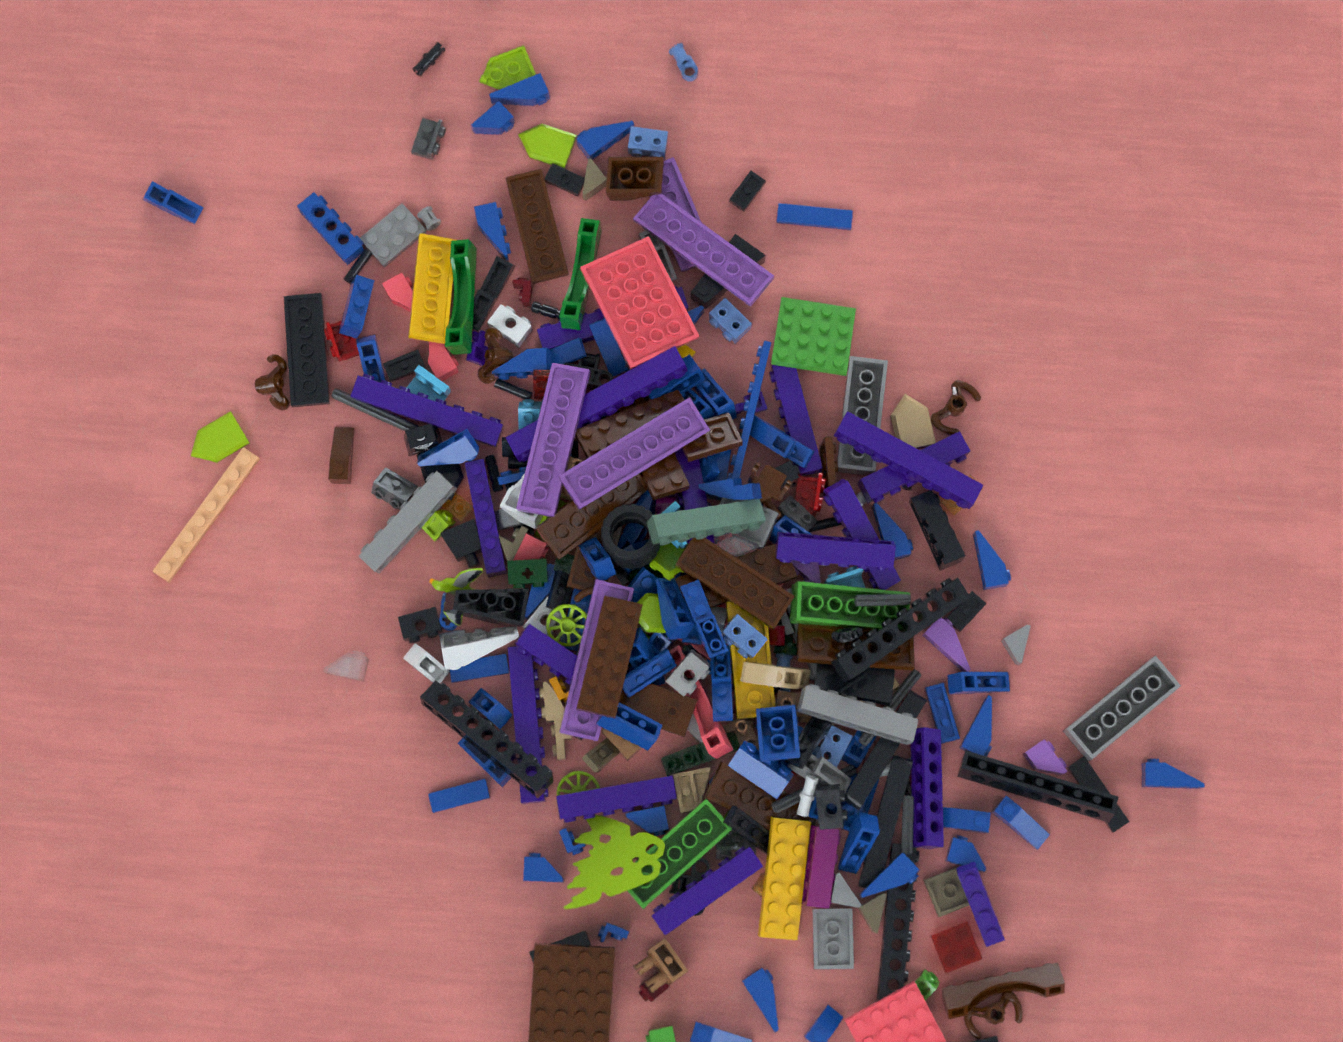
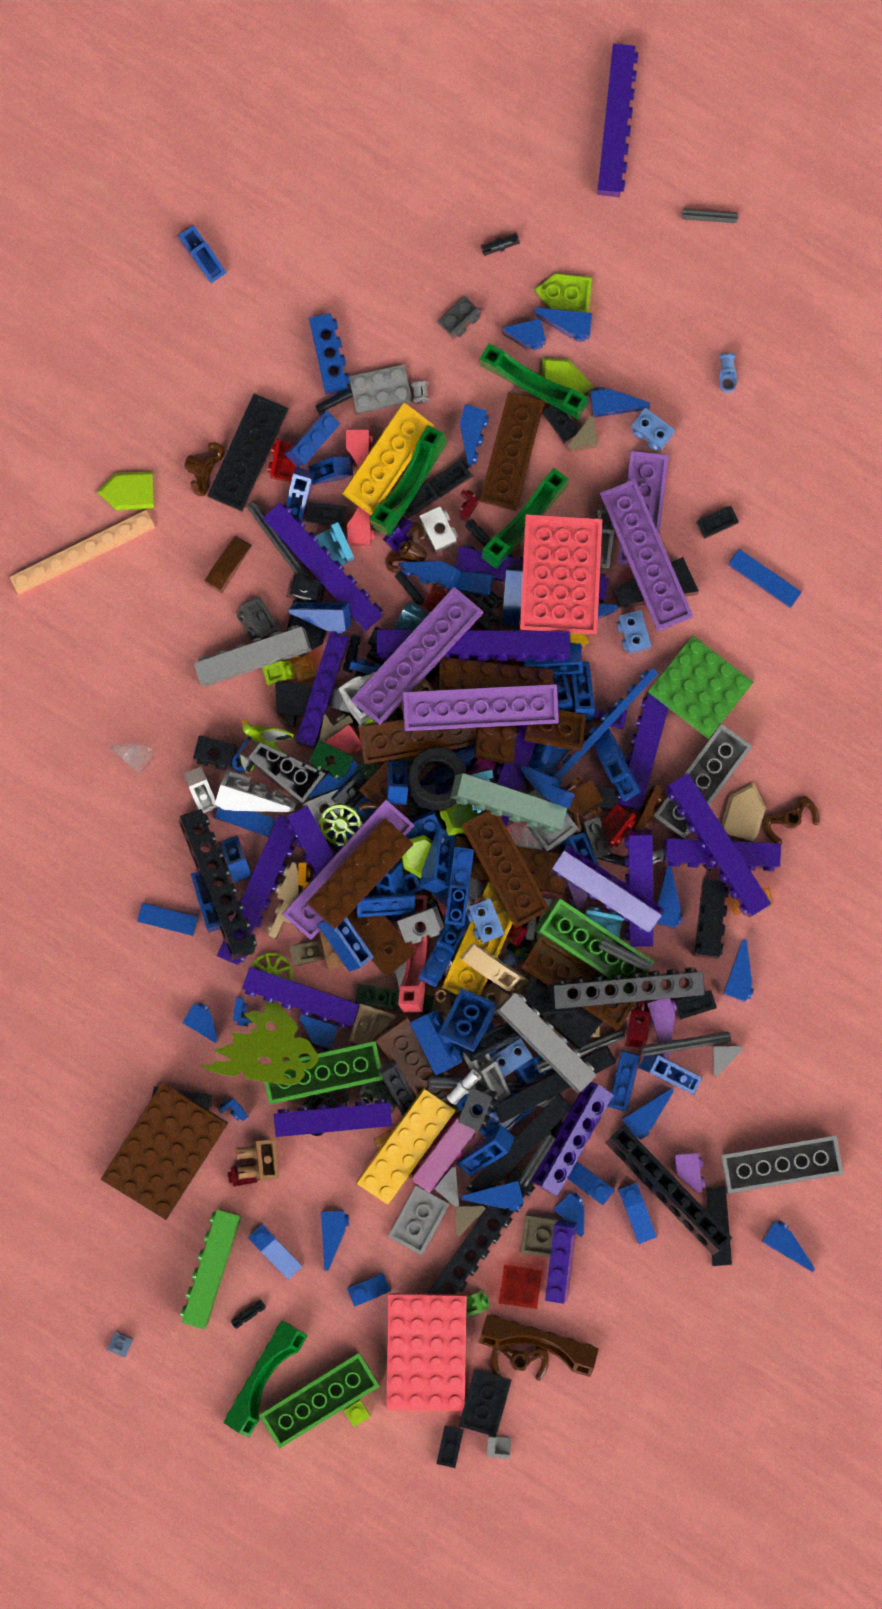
camera: 30 degrees right, 5 degrees up
reddish brown slope [606,157,664,201] -> none
black gear [831,627,863,642] -> none
none -> blue slope [309,457,354,485]
none -> green arch [479,343,588,420]
none -> dark red torso [625,1001,650,1048]
none -> dark grey axle [641,1032,731,1056]

